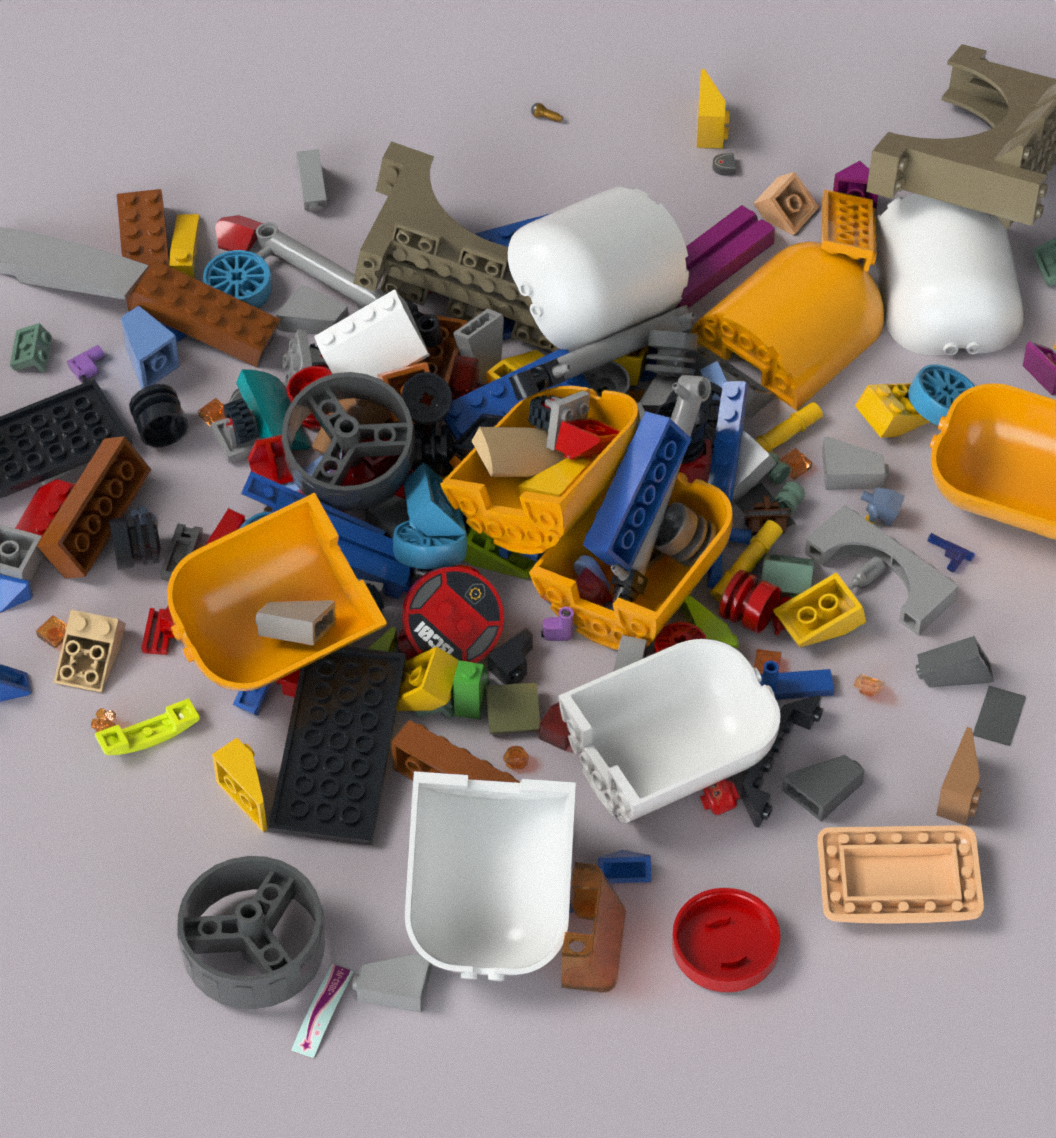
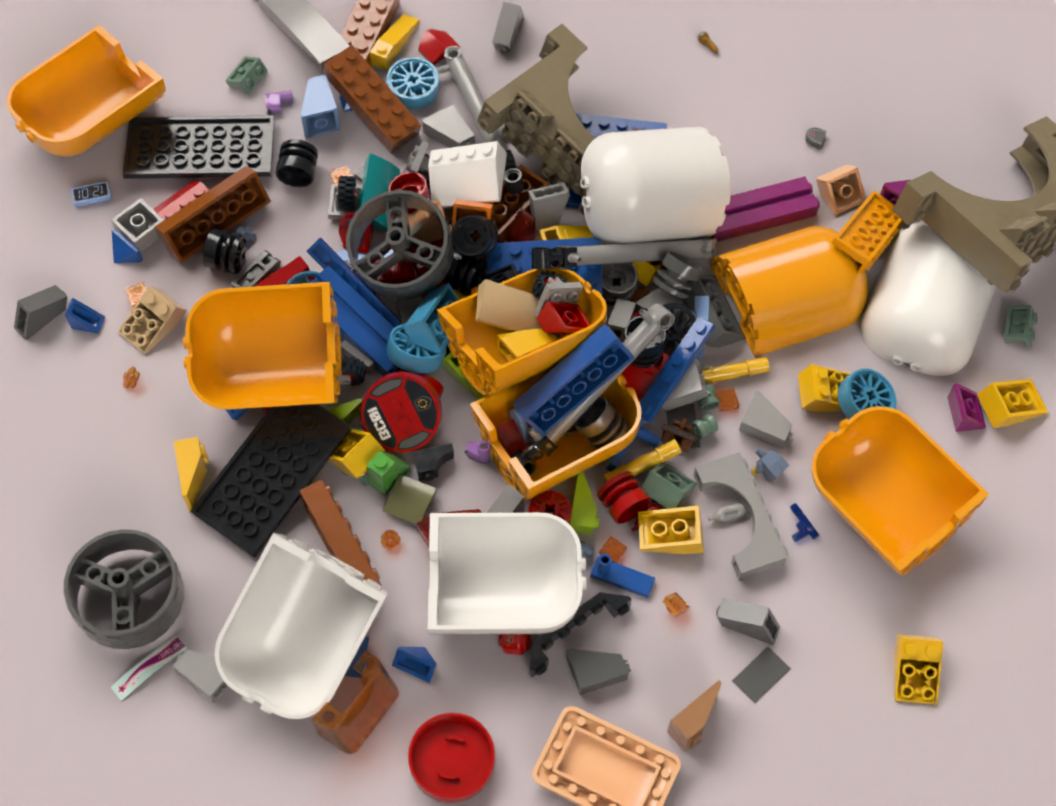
camera: 25 degrees right, 10 degrees up
neon yellow slope [95,698,200,755] -> none
light grey slope [255,600,336,645] -> none
yellow slope [697,69,730,149] -> none

